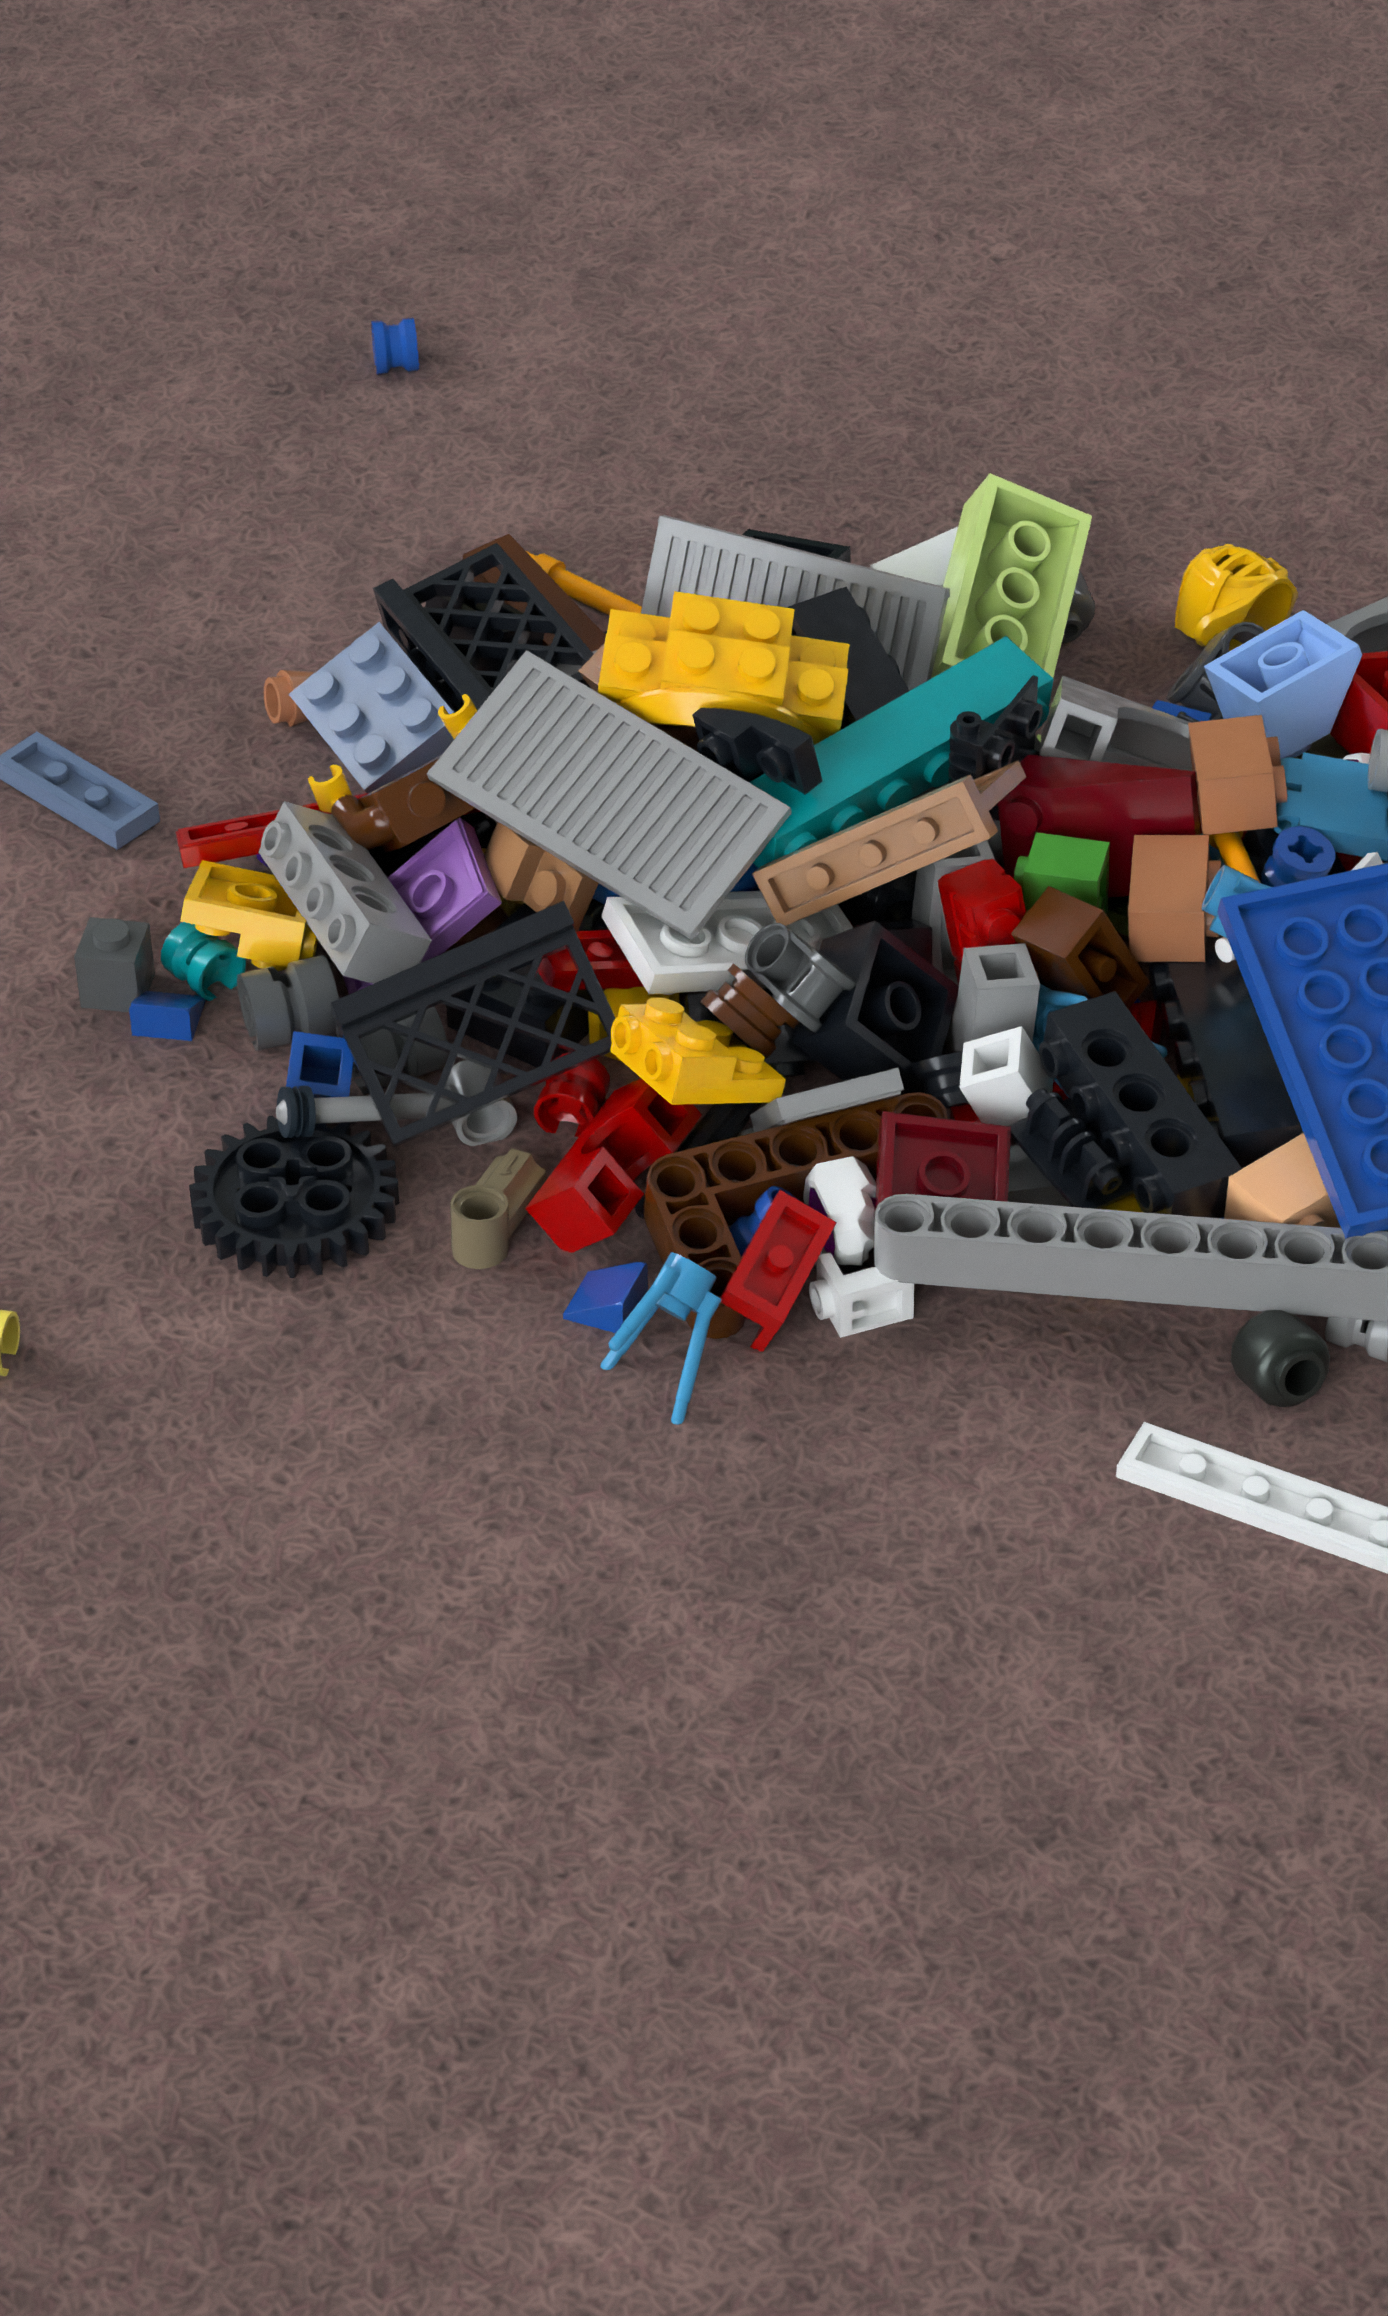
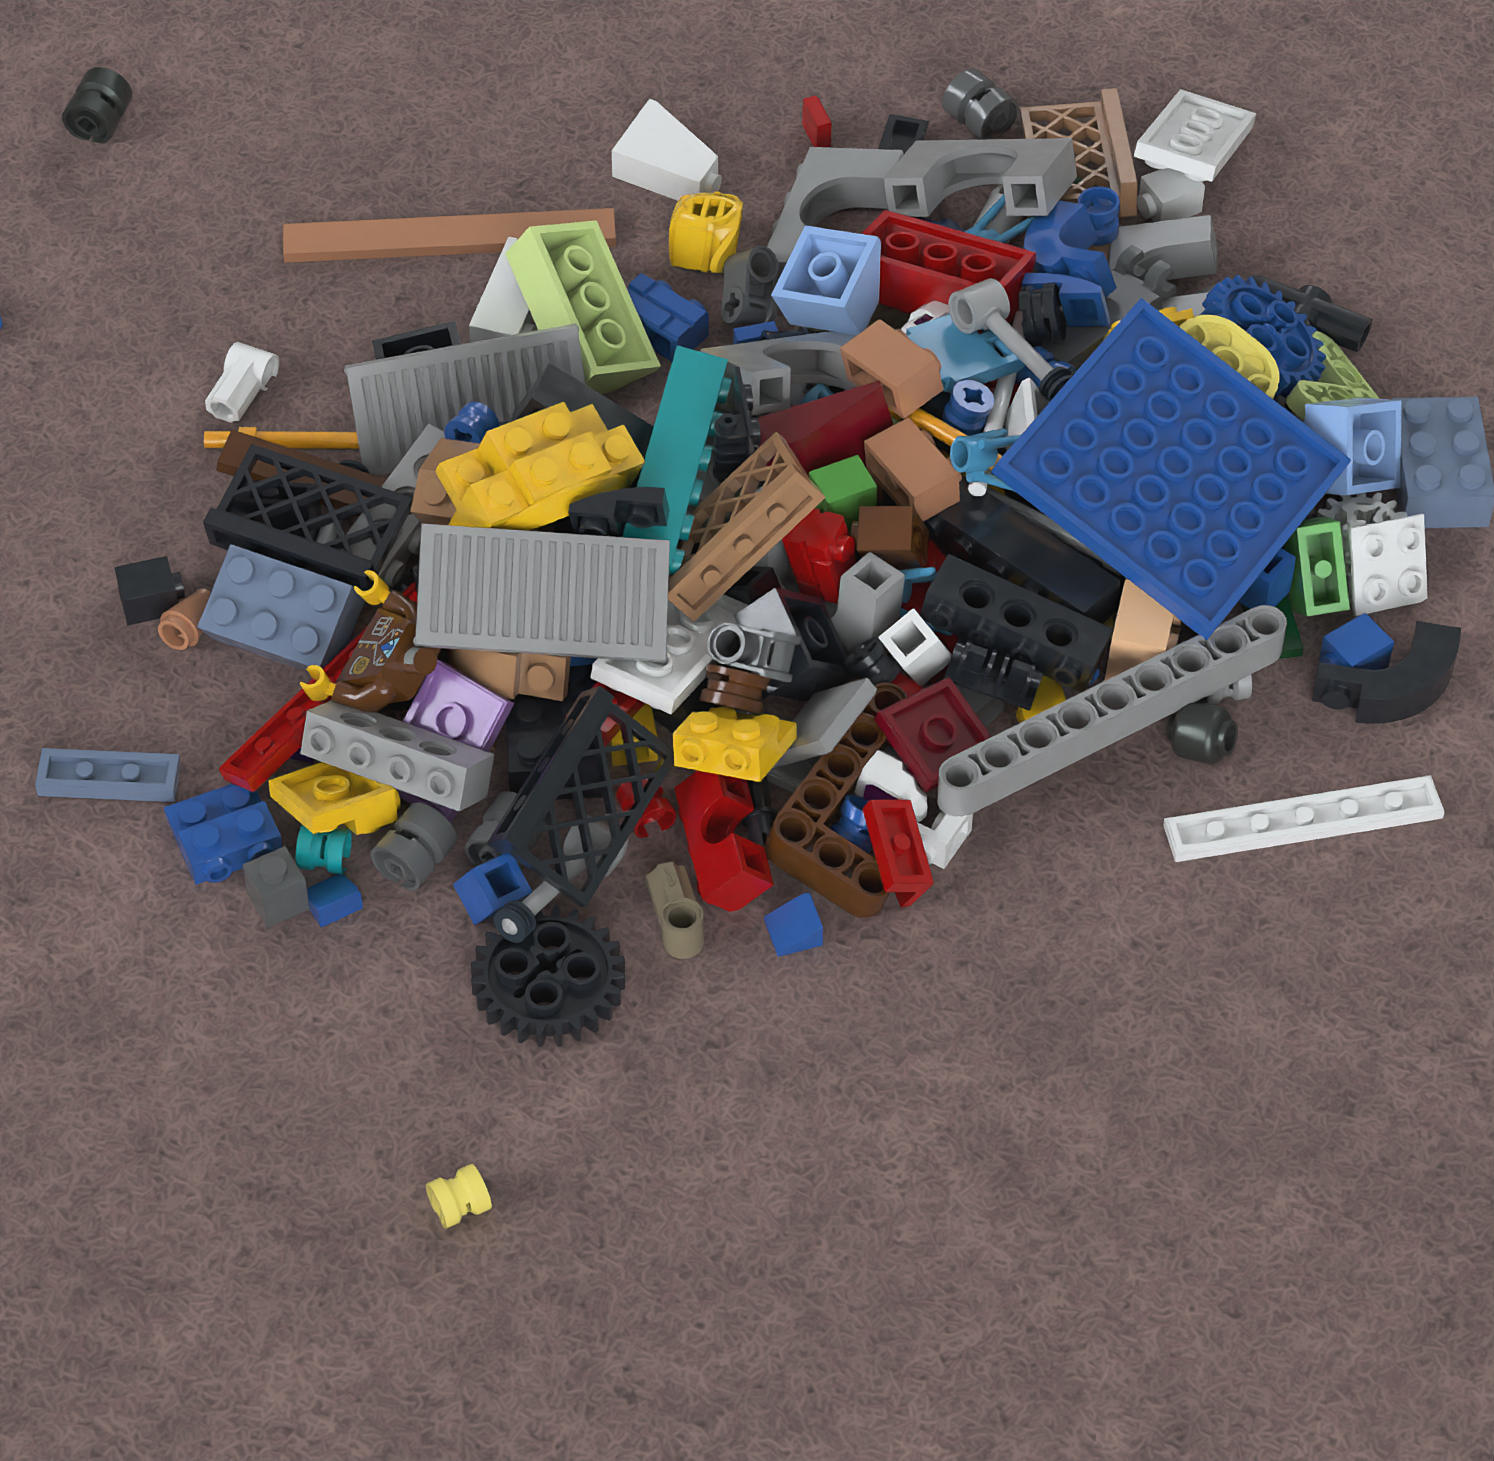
camera: 40 degrees left, 10 degrees up
dark azure plant [600,1252,722,1425] -> none
none -> pearl dark grey wheel [62,67,133,144]
none -> black brick [114,556,185,626]
none -> blue plate [163,784,283,885]
none -> white piece [205,342,279,423]
none -> nougat tile [283,208,616,263]
none -> white slope [612,99,722,201]
none -> blue brick [627,273,709,362]

